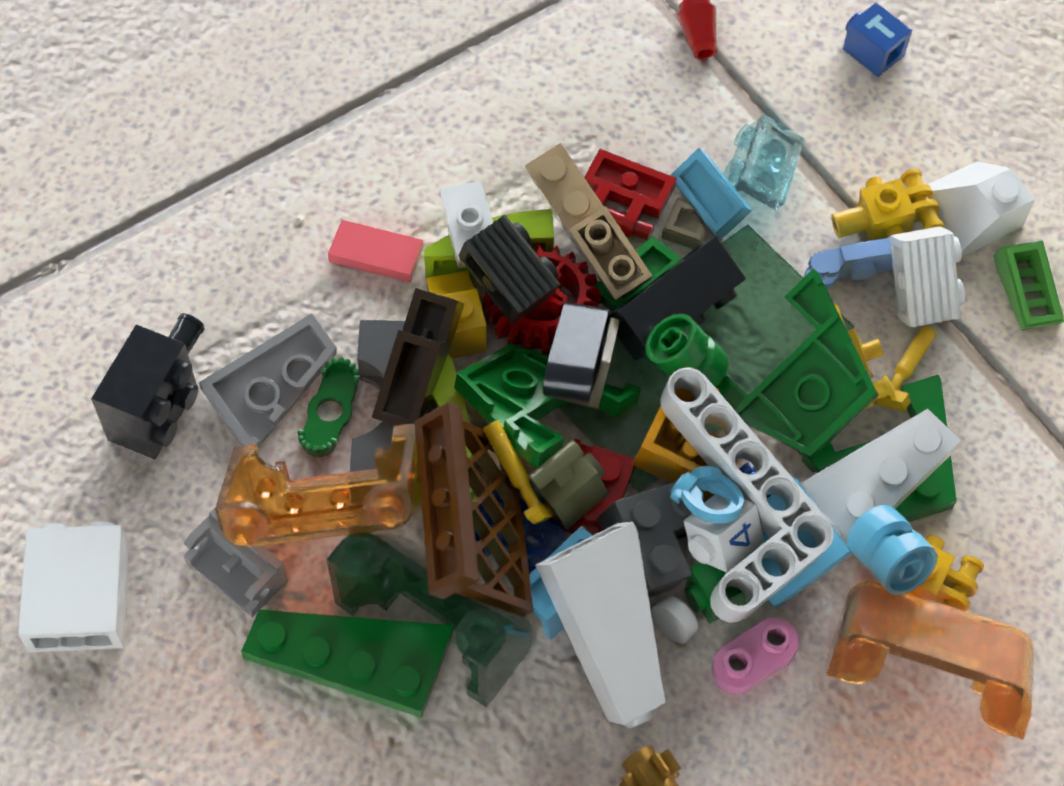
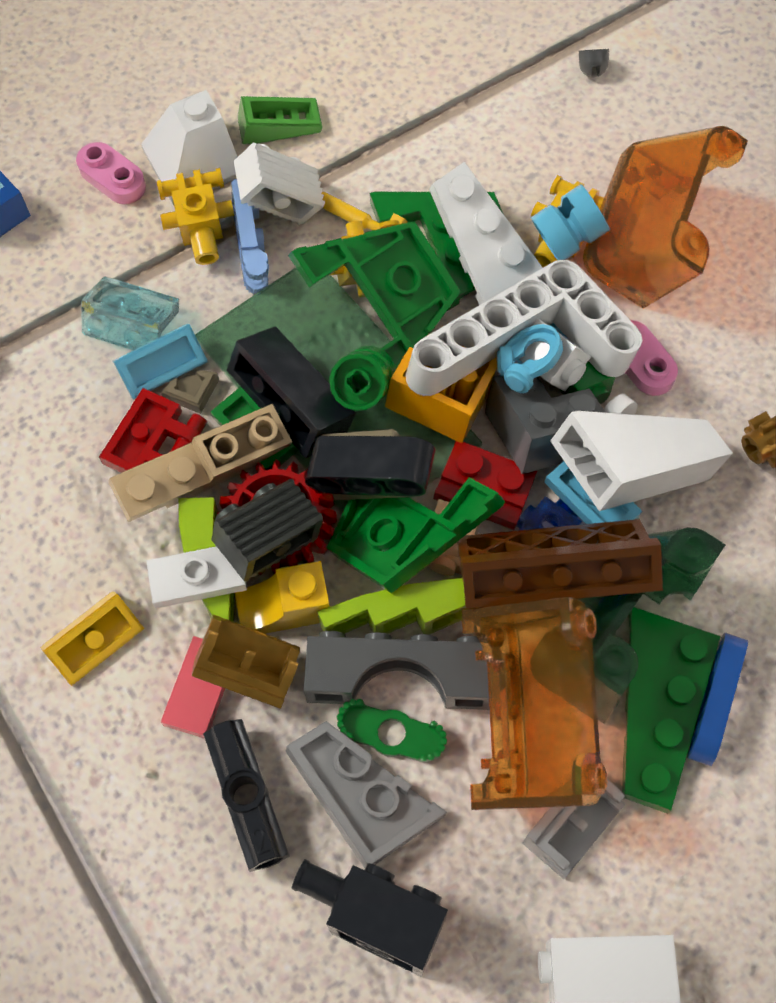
camera: 85 degrees left, 5 degrees up
dark brown slope [371,288,464,431] -> none
yellow piece [483,420,554,524] -> none
olive brick [528,440,609,529] -> none
none -> yellow slope [40,591,145,686]
none -> bright pink plate [76,142,146,204]
none -> pearl gold hinge [192,614,300,709]
none -> black piece [203,719,290,872]
none -> blue beam [687,632,748,766]

